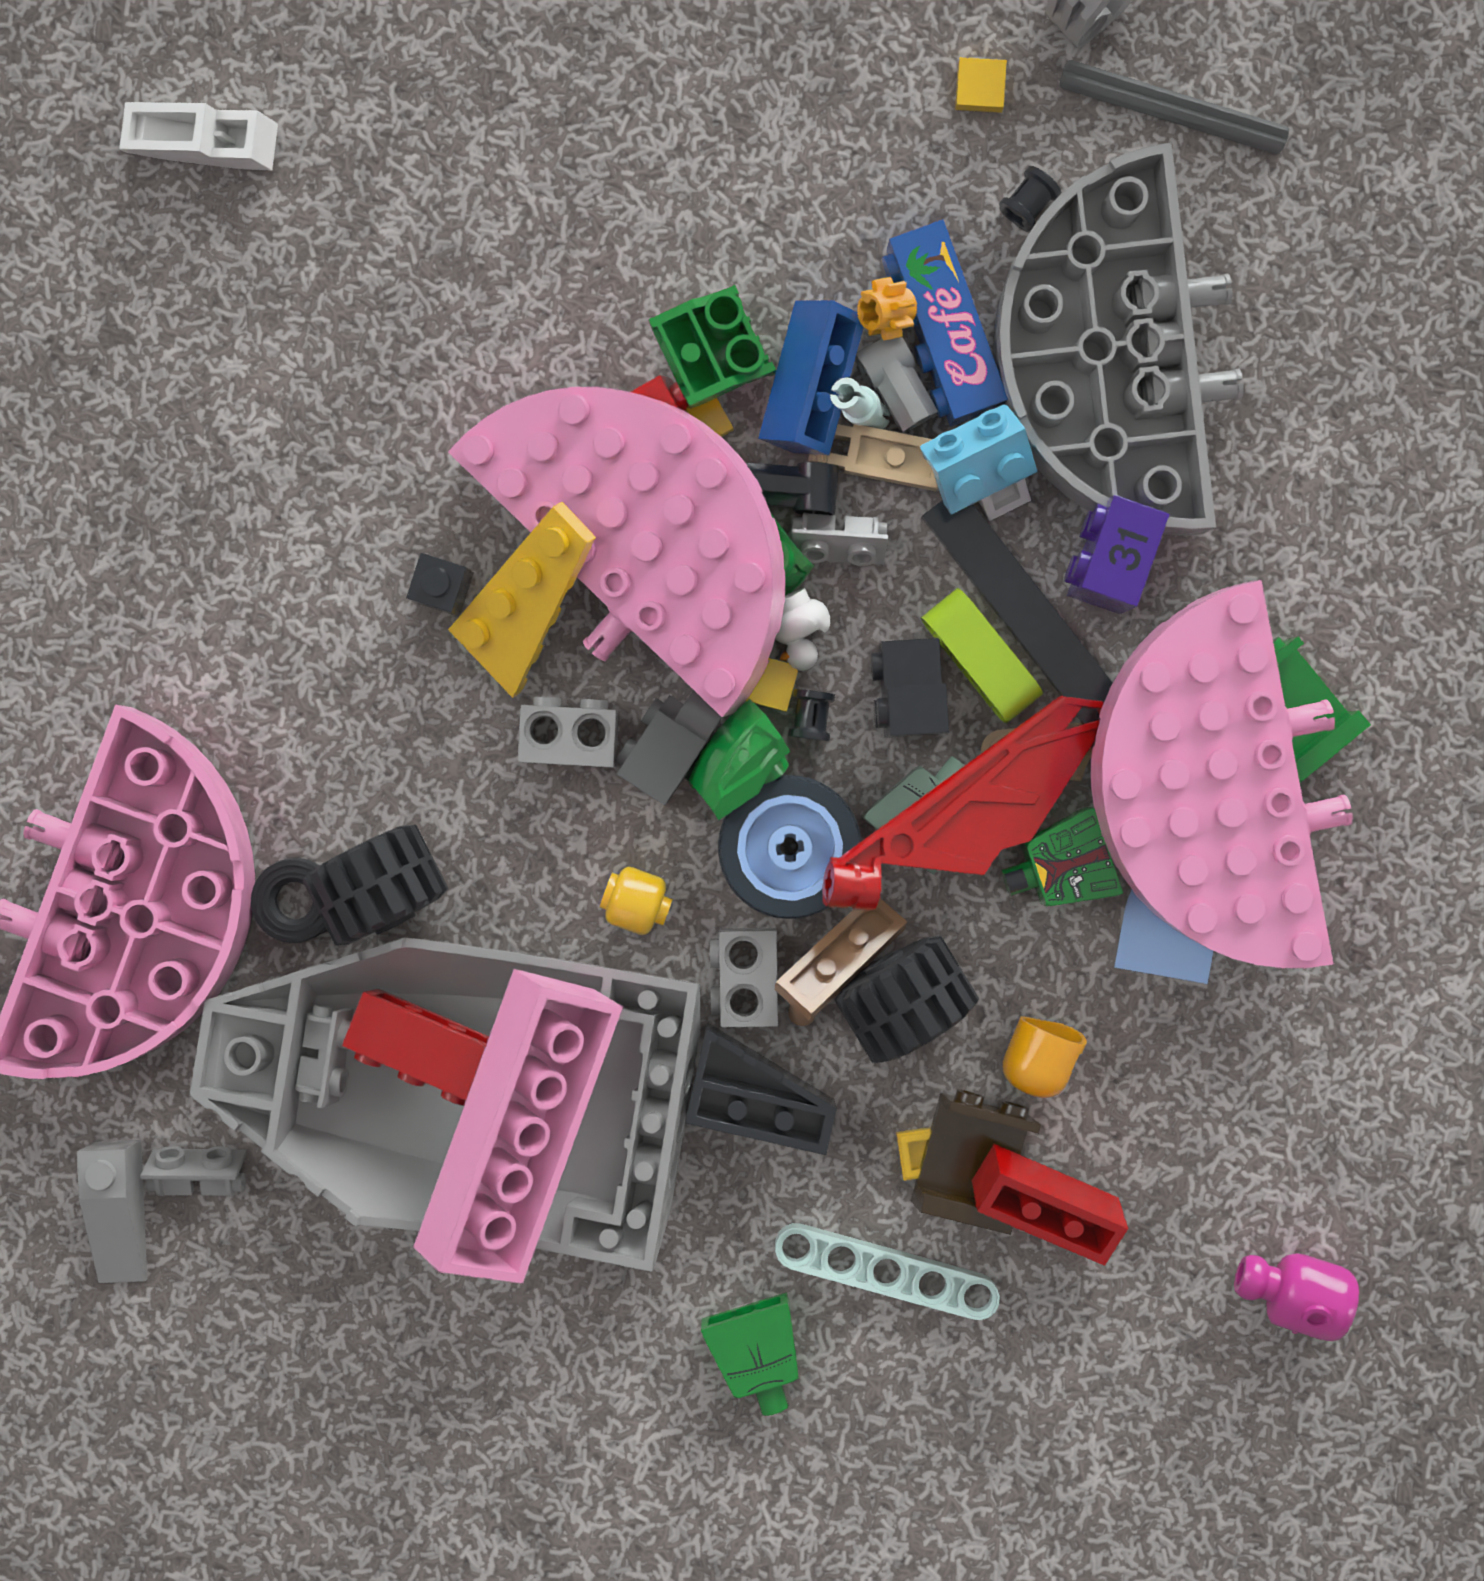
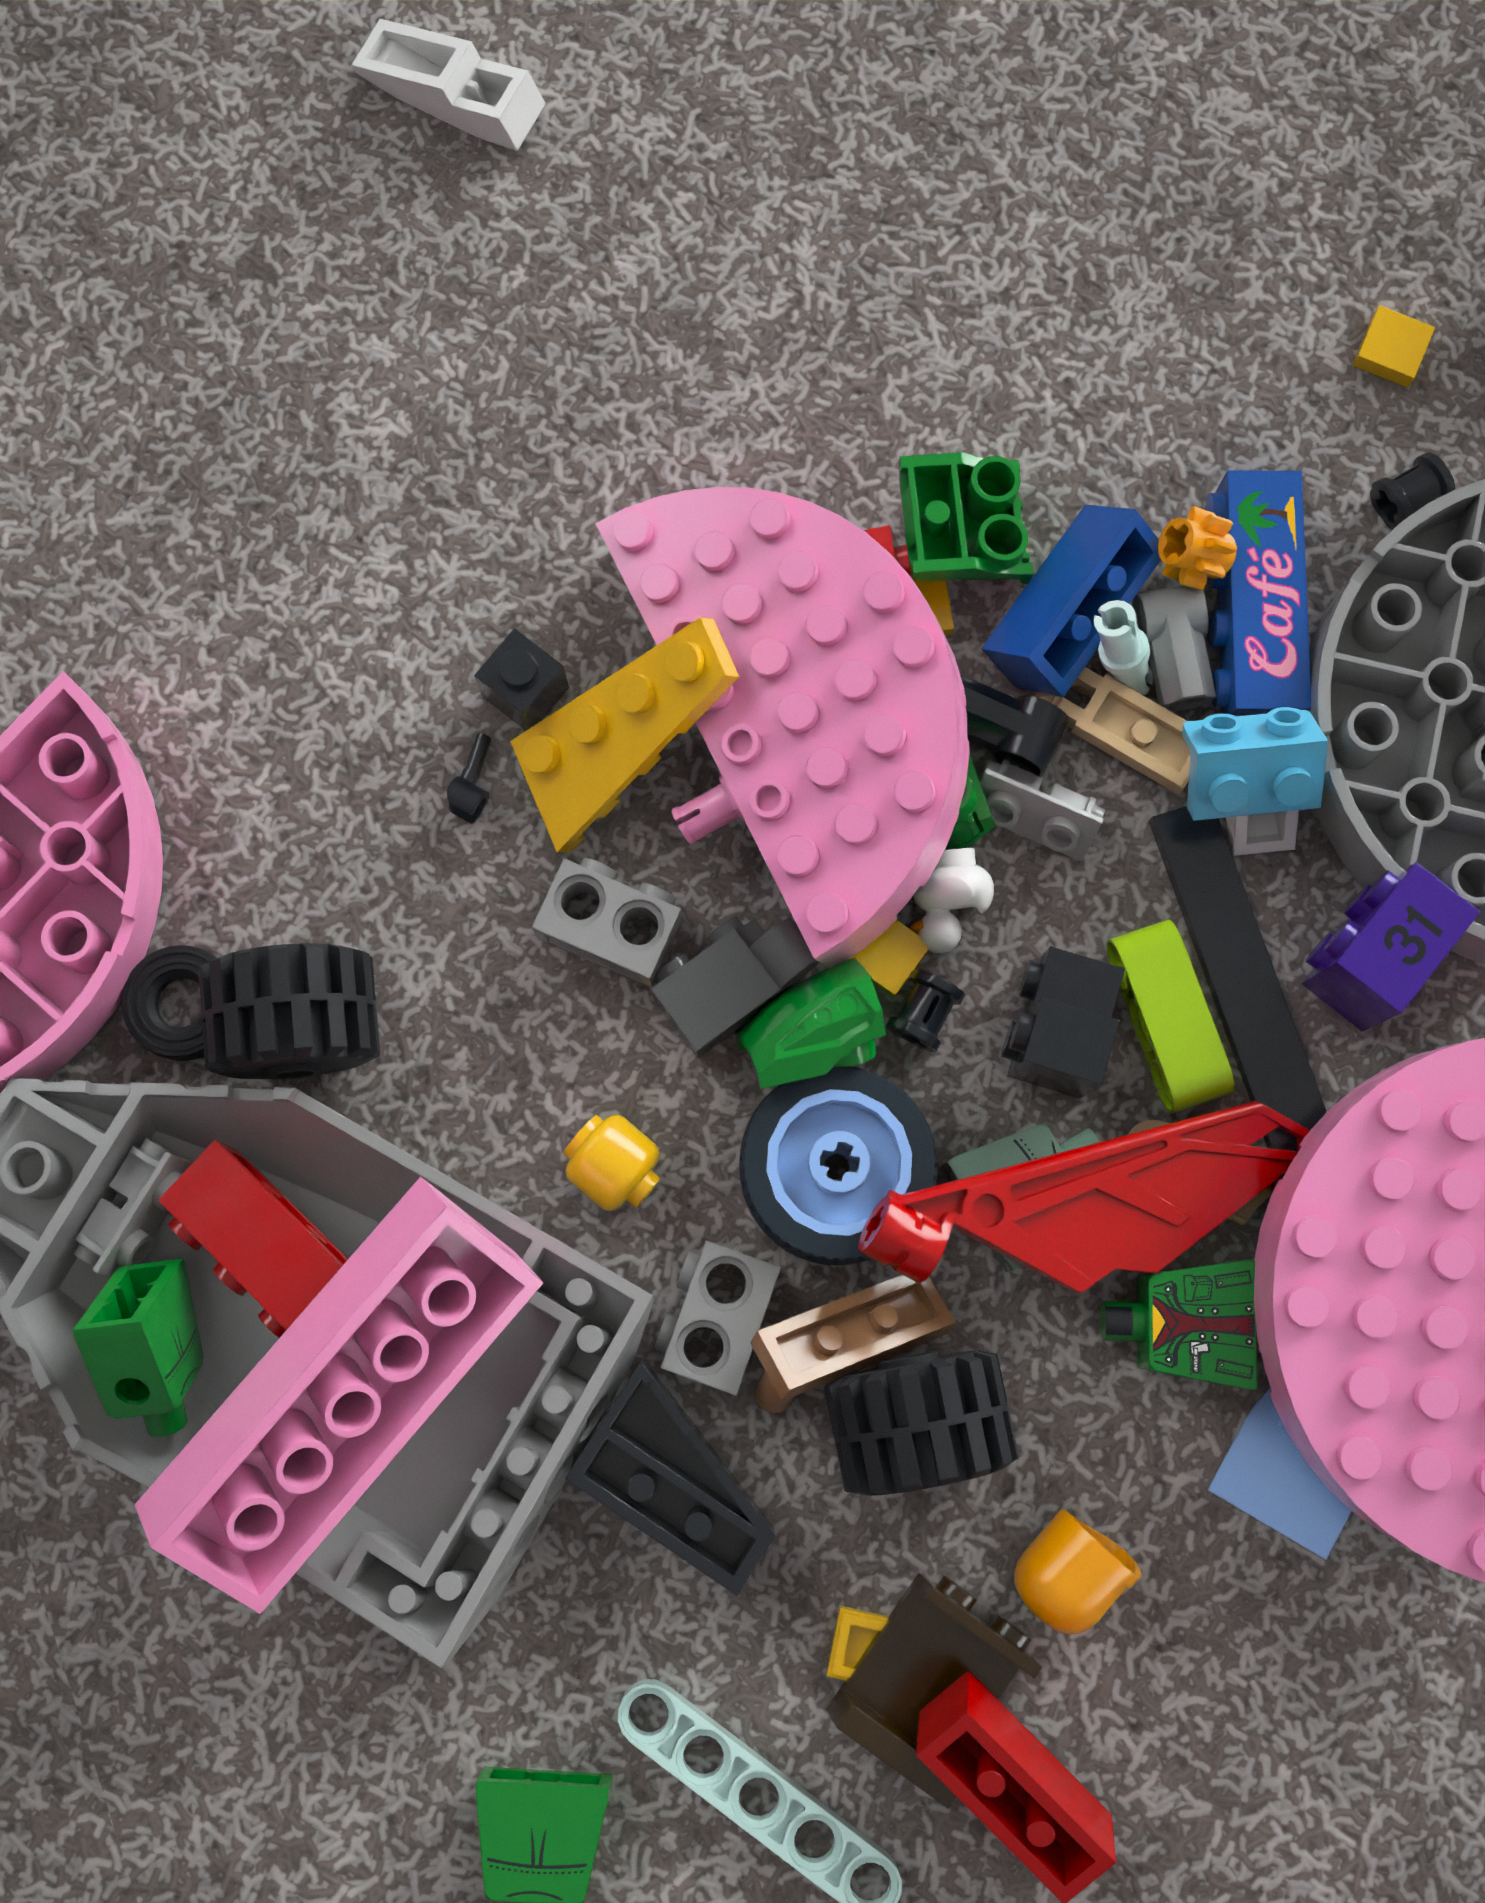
camera: 20 degrees right, 10 degrees down
none -> green torso [72,1258,203,1437]
none -> black hand [447,733,491,824]

